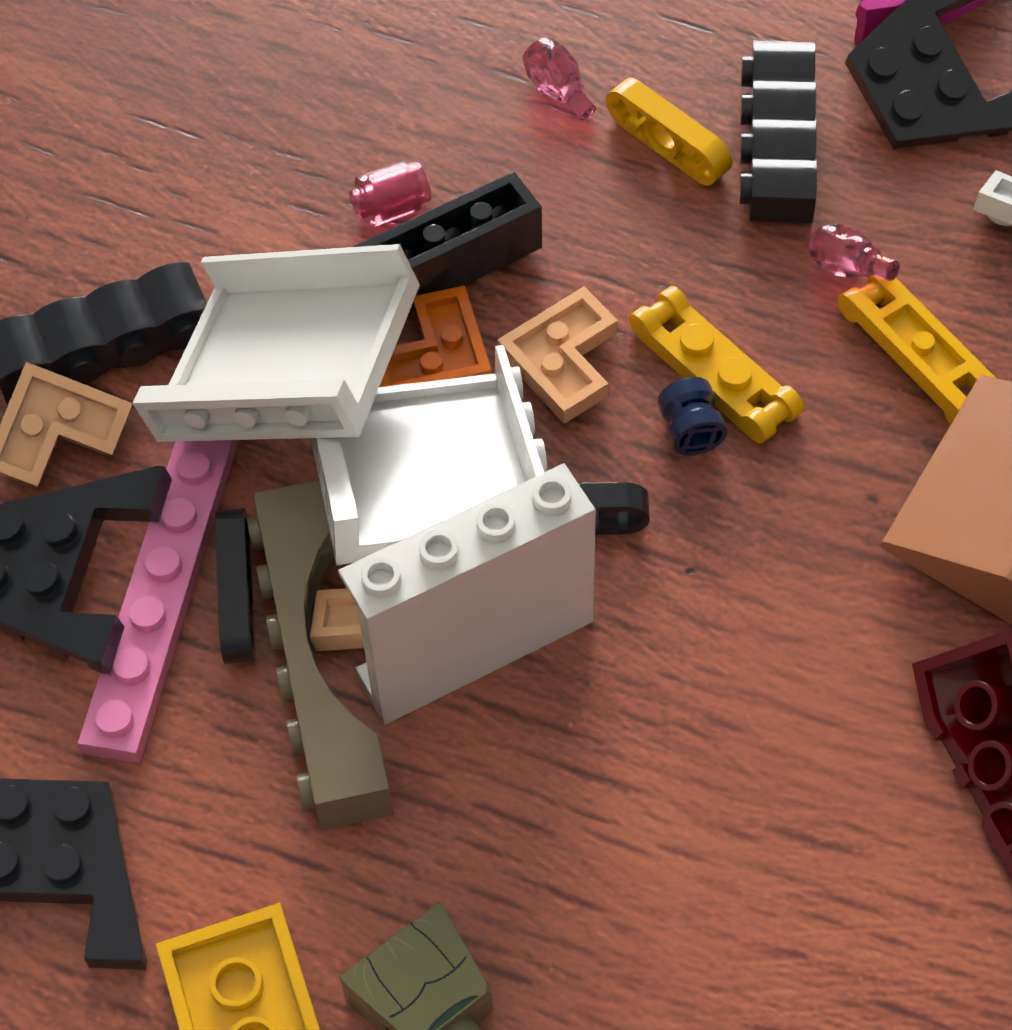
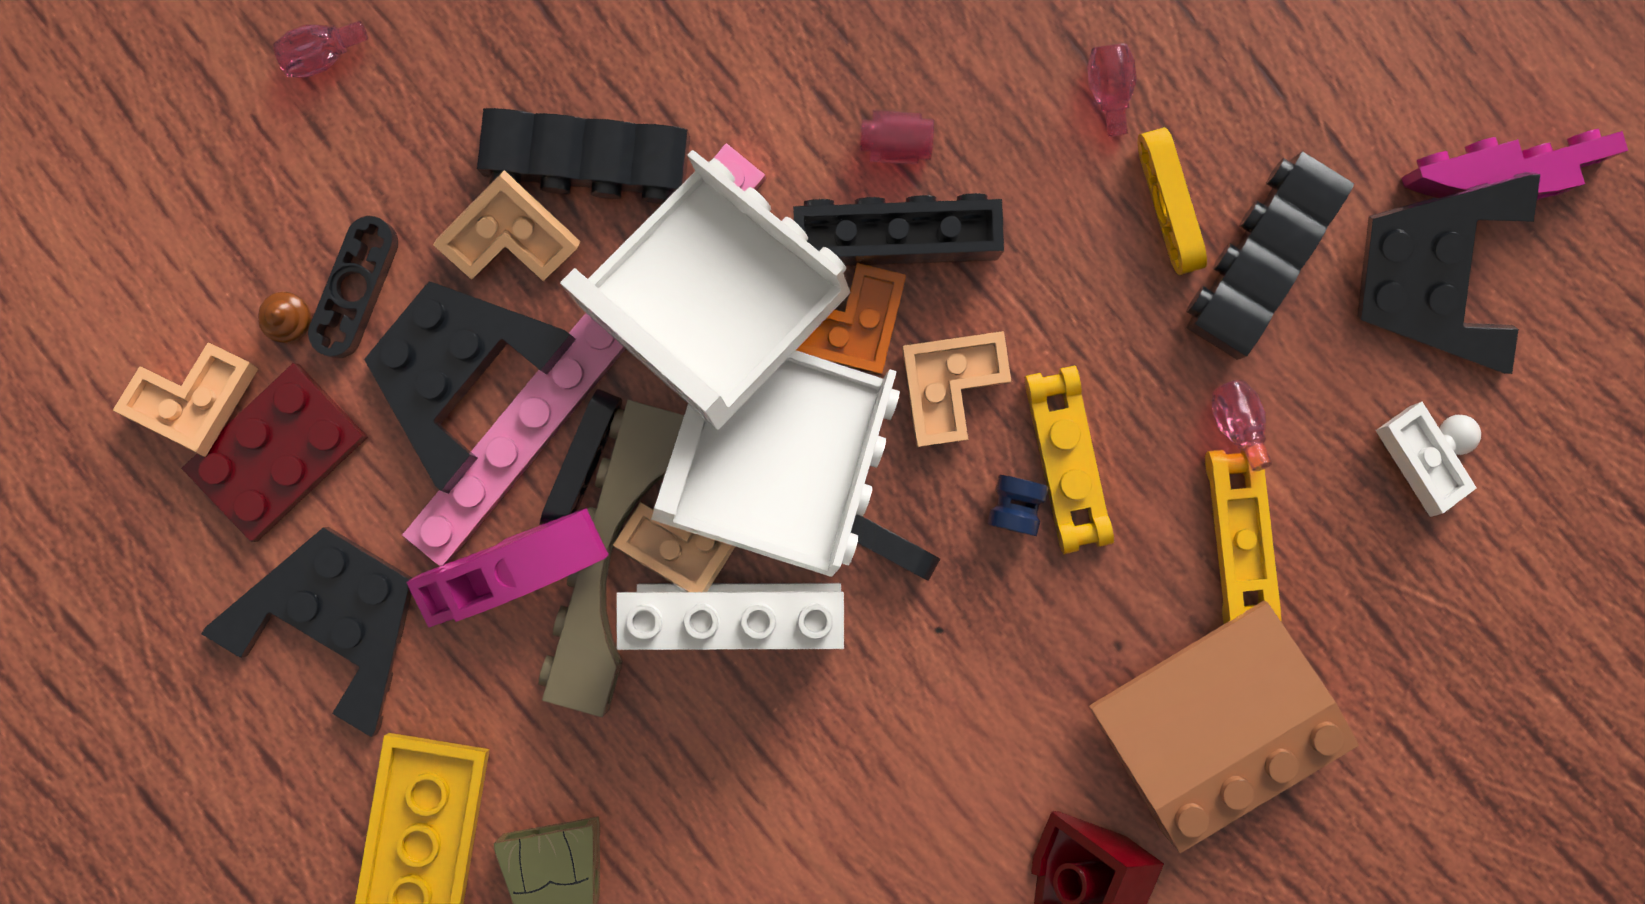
camera: 20 degrees right, 30 degrees up
none -> dark pink slope [406,508,609,628]

